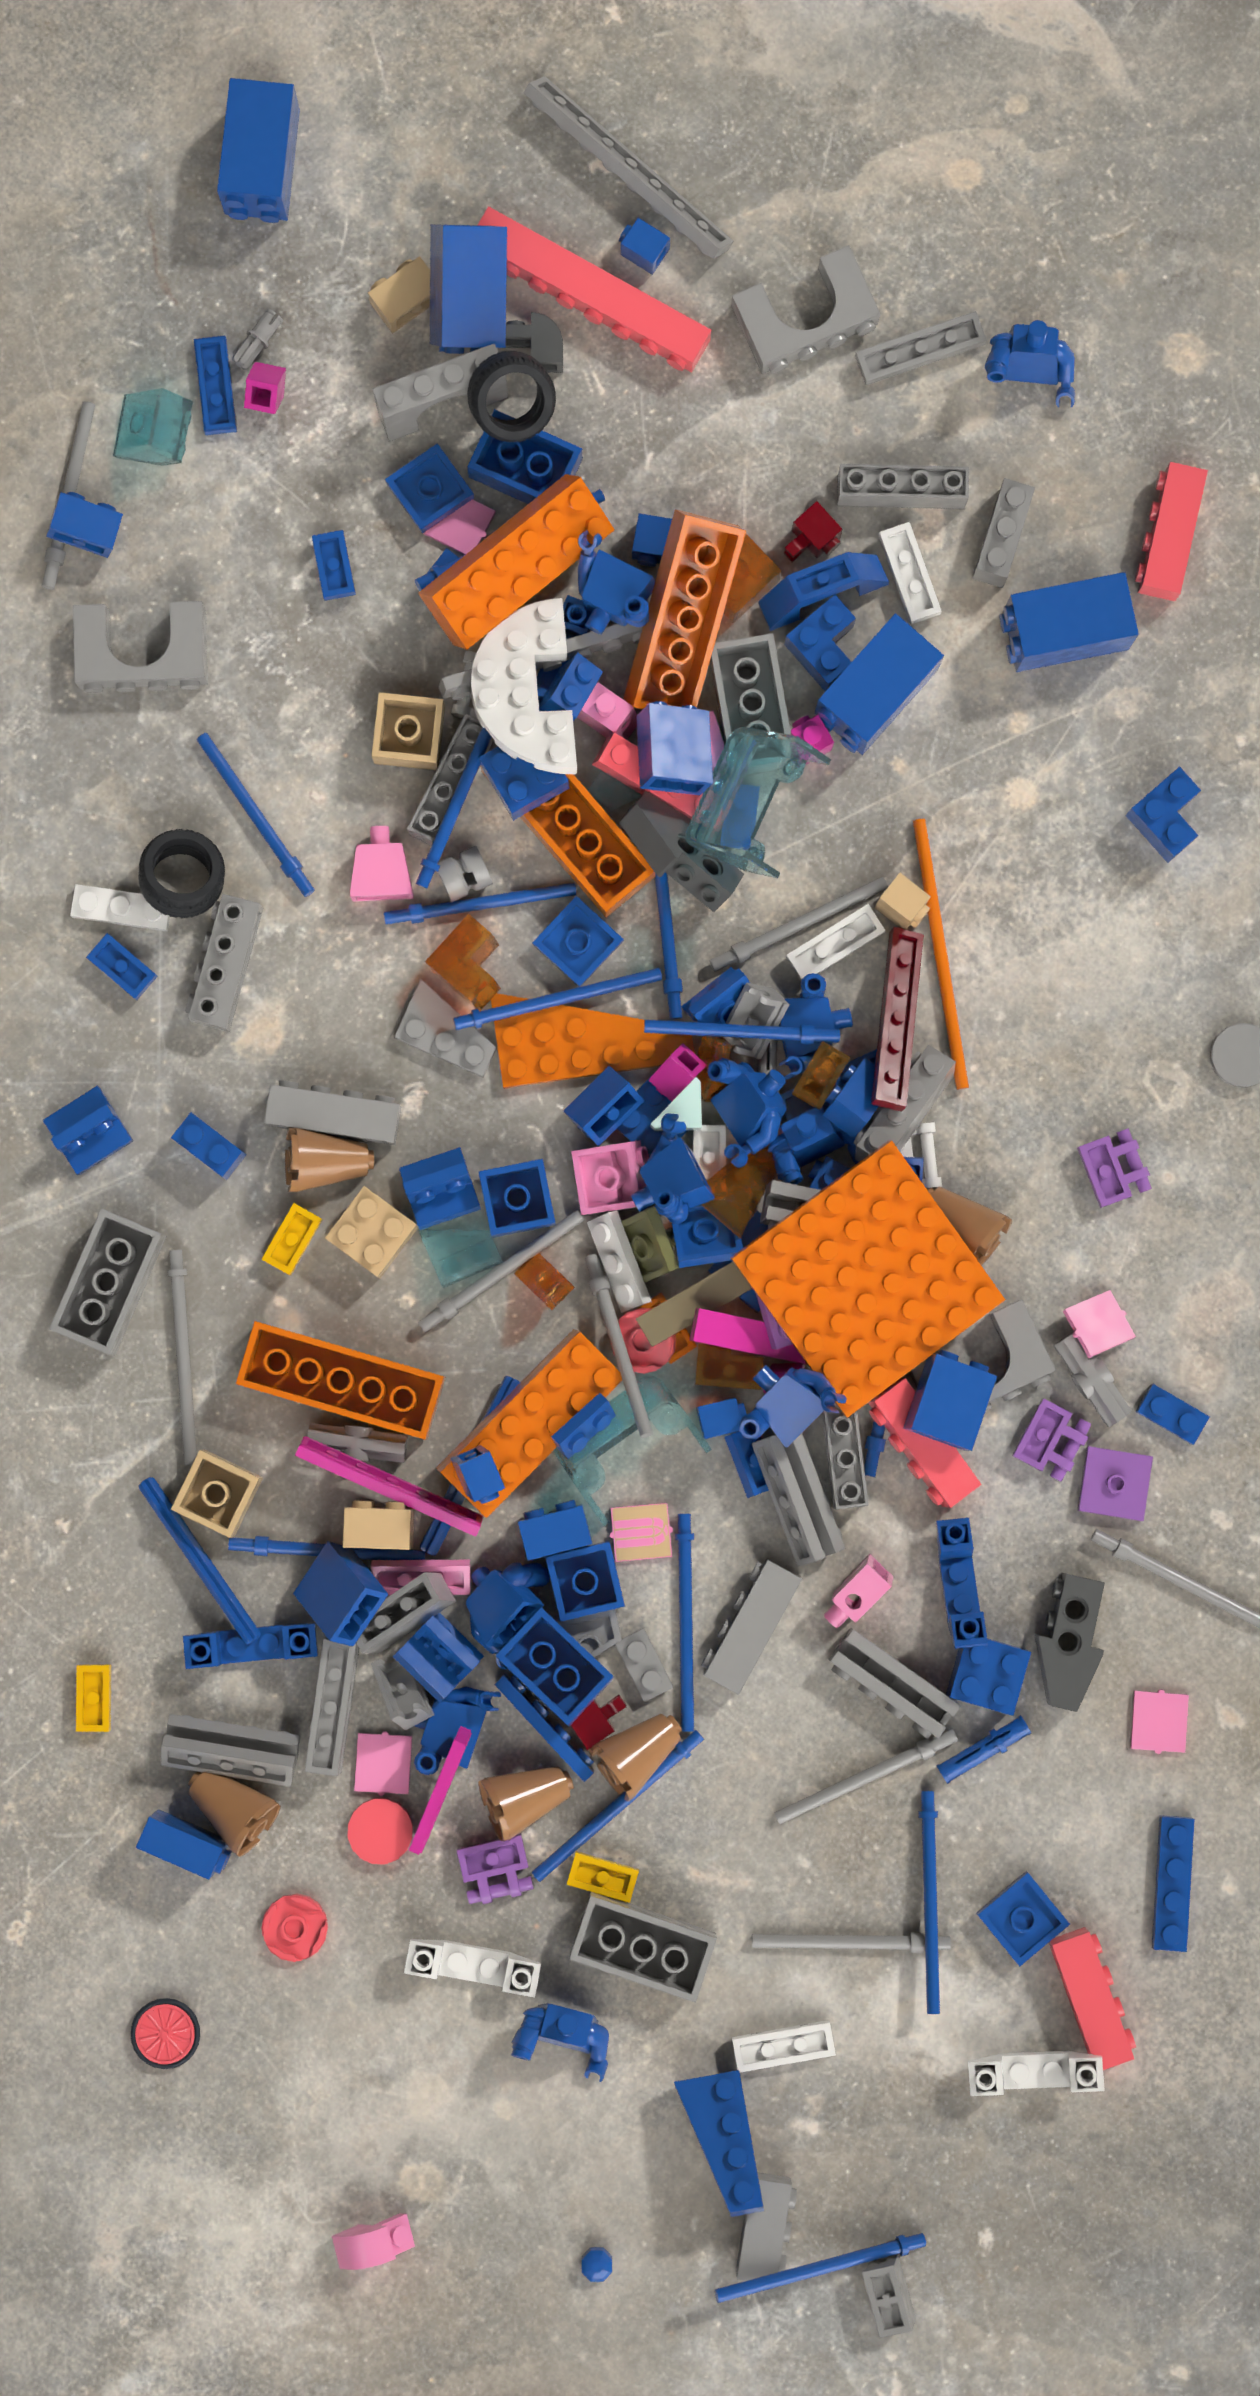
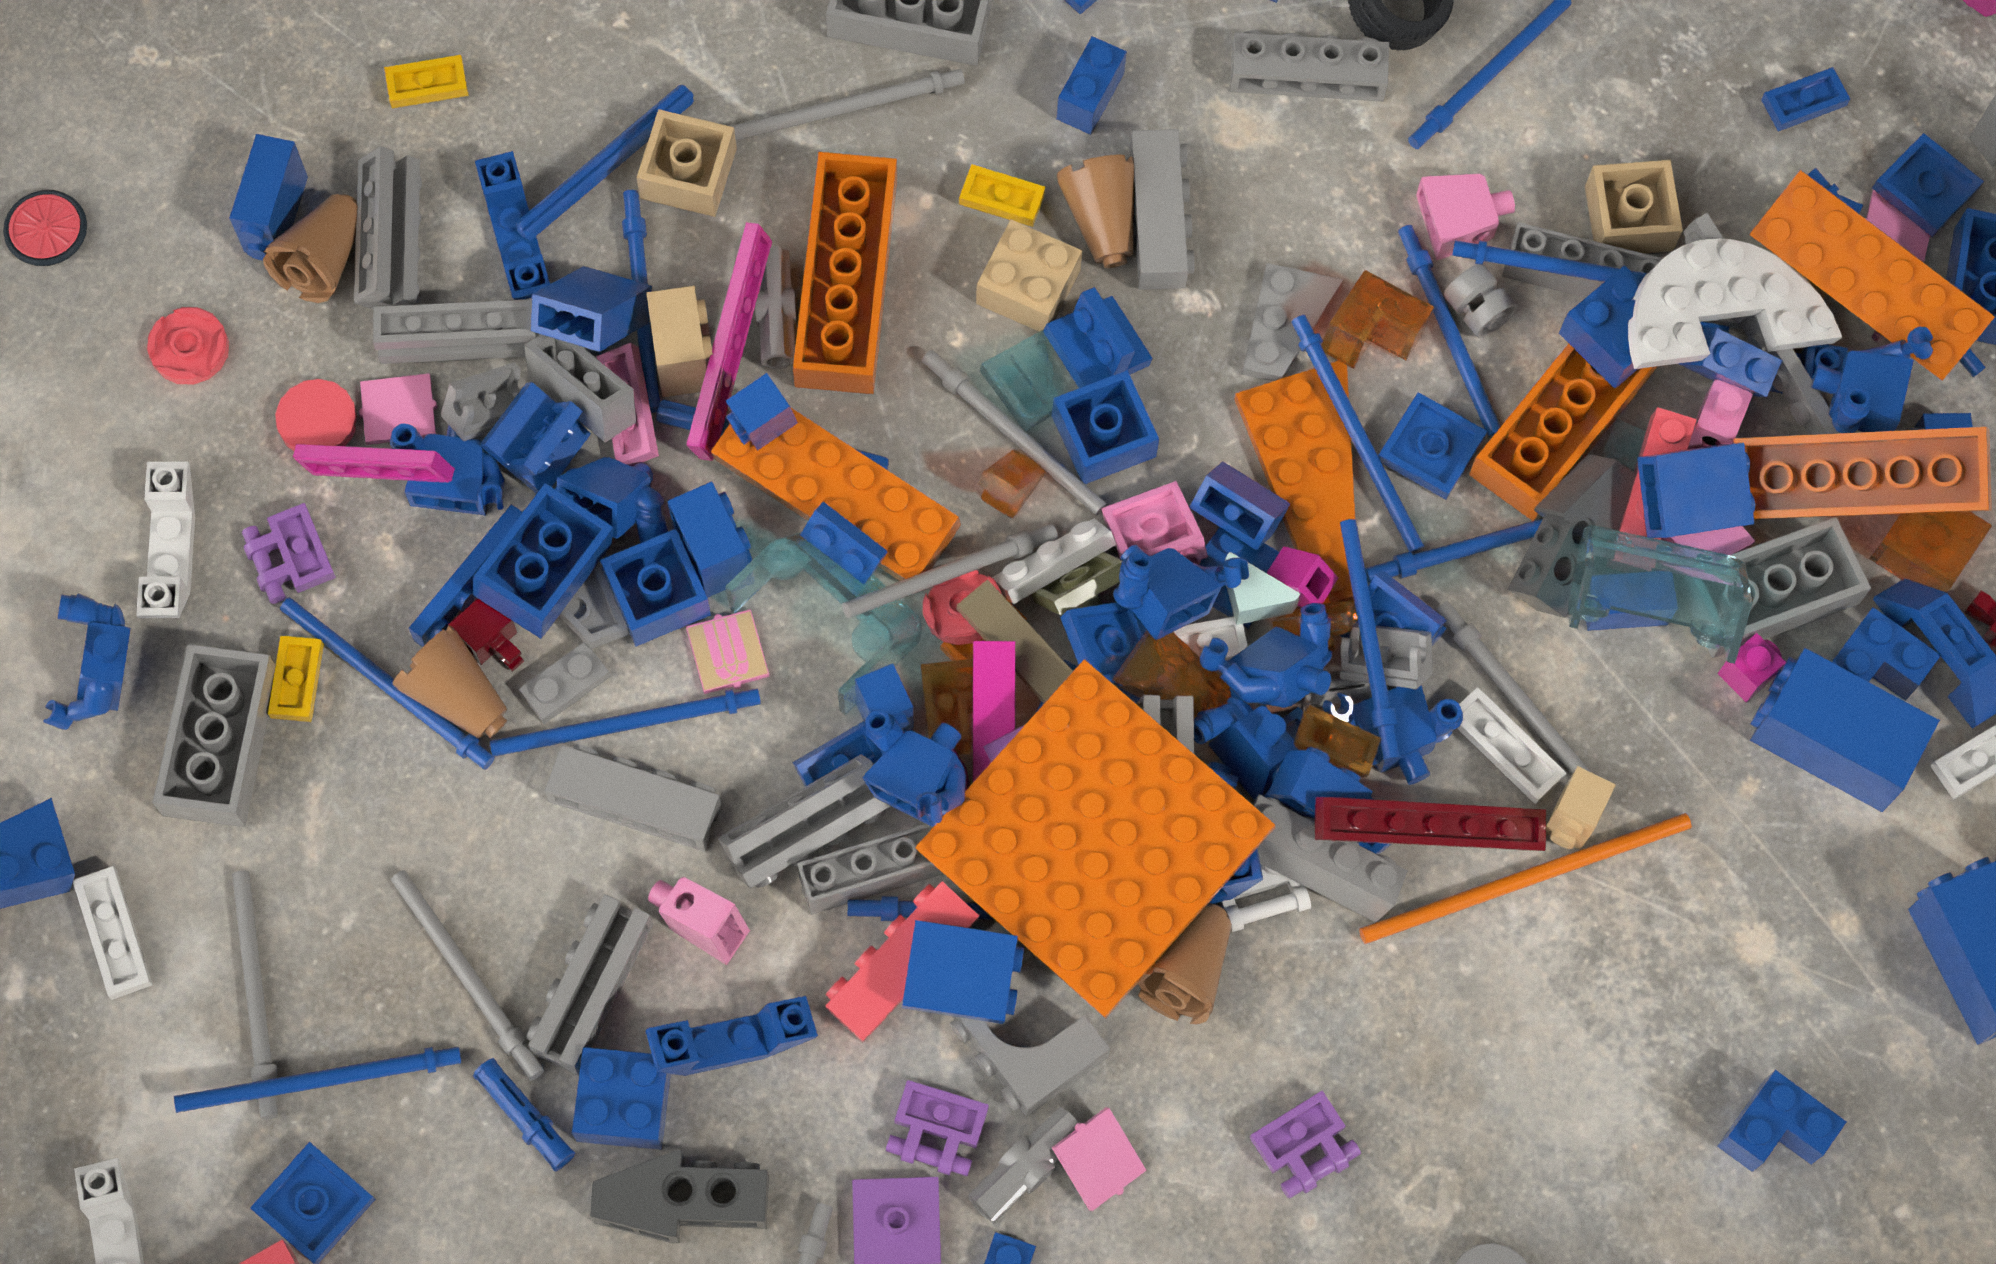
camera: 80 degrees right, 15 degrees down
medium nougat cone [478,1766,574,1842] -> none

